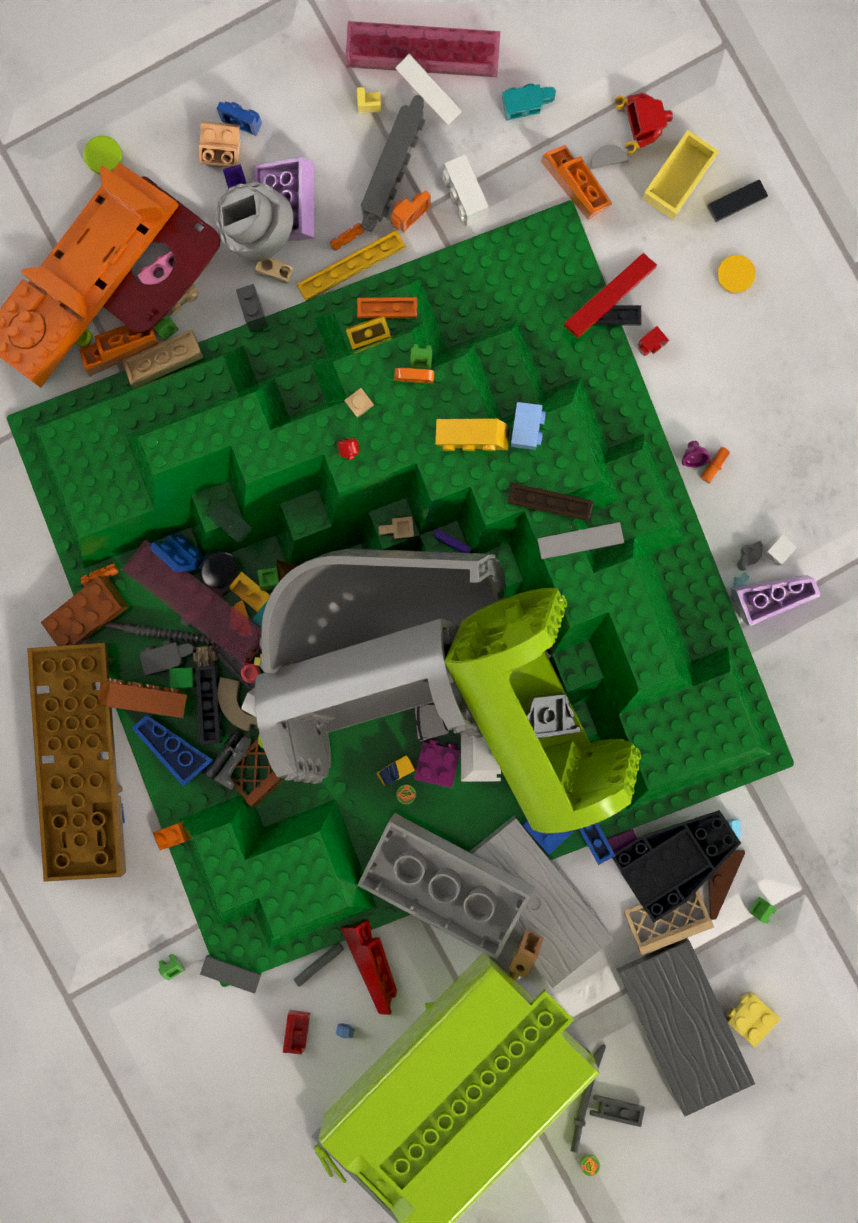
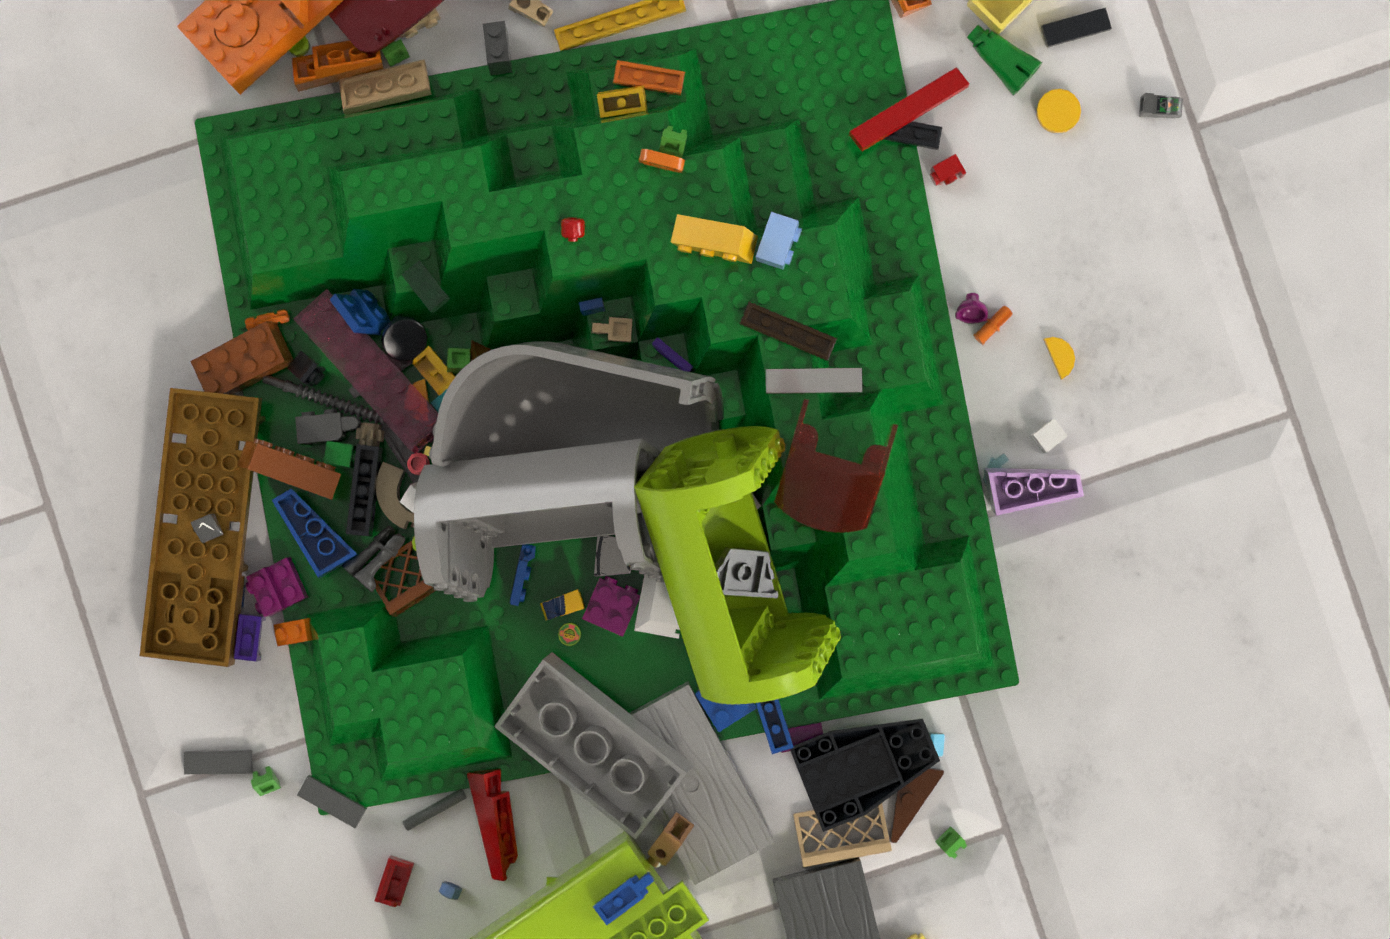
camera: 10 degrees right, 0 degrees up
tan plate [344,388,374,418] -> none
dark grey piece [737,541,763,571] -> none
none -> dark grey tile [184,750,253,775]
none -> dark grey slope [191,514,224,543]
none -> dark purple panel [234,614,266,662]
none -> magenta plate [246,557,308,617]
none -> black slope [287,351,326,386]
none -> blue hinge [509,544,536,606]
none -> blue tile [579,298,605,316]
none -> blue hinge [593,872,654,925]
none -> clear red windscreen [774,399,898,533]
none -> green piece [967,25,1043,96]
none -> yellow tile [1043,337,1075,380]
none -> dark grey leg [1139,93,1183,118]

